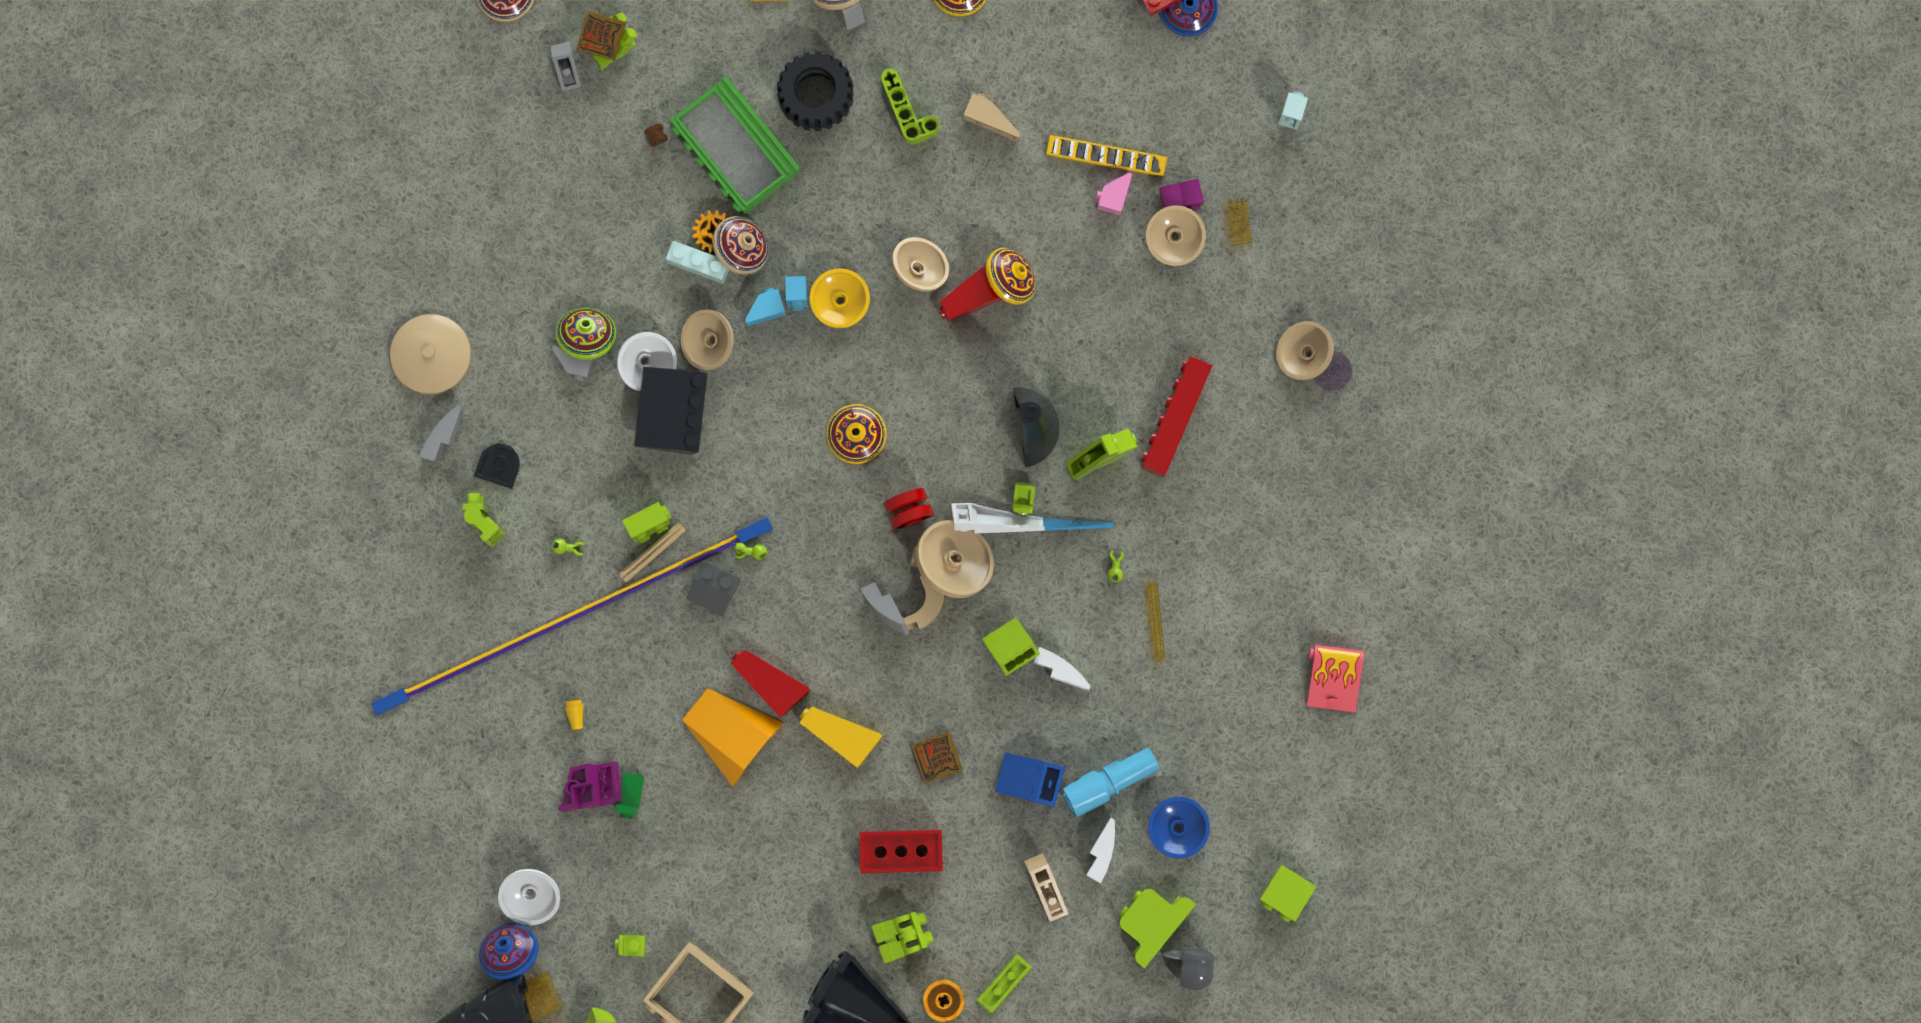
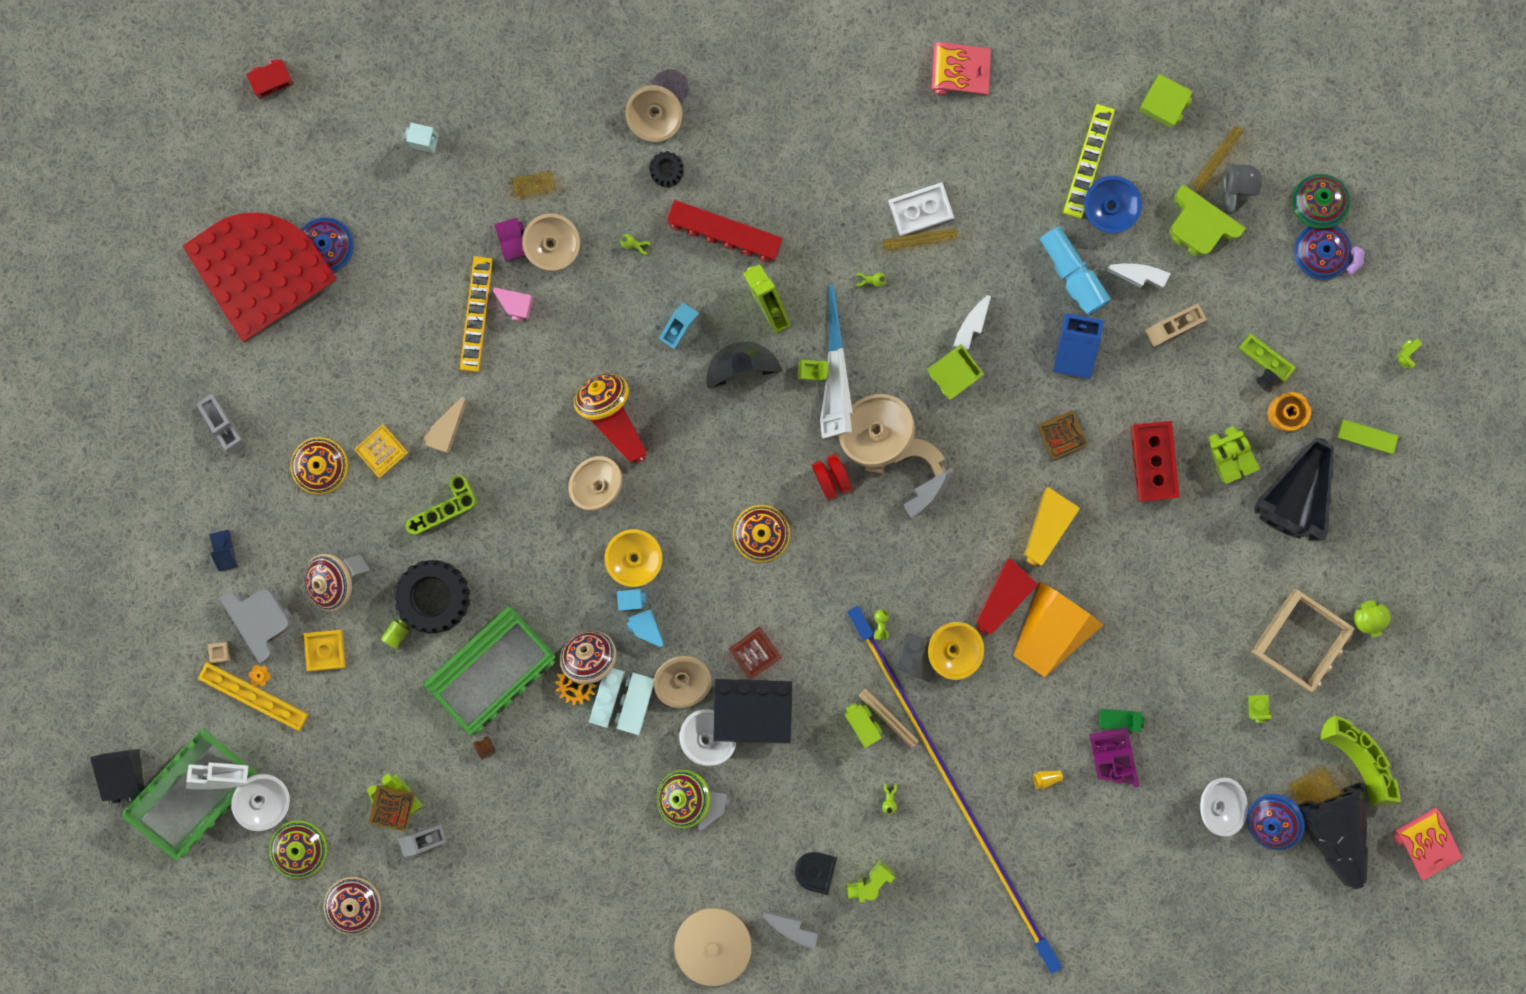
camera: 85 degrees left, 5 degrees up
none -> yellow tile [354,424,409,478]
none -> lime brick [381,618,410,649]
none -> light aqua brick [615,672,654,735]
none -> lime arm [620,234,651,255]
none -> black tyre [649,151,684,187]
none -> medium azure slope [659,302,699,349]
none -> clear red tile [729,626,782,680]
none -> white tile [888,182,954,237]
none -> yellow dish [928,622,984,680]
none -> tile [1063,104,1115,219]
none -> clear yellow axle [1192,126,1243,191]
none -> black wheel [1256,369,1281,393]

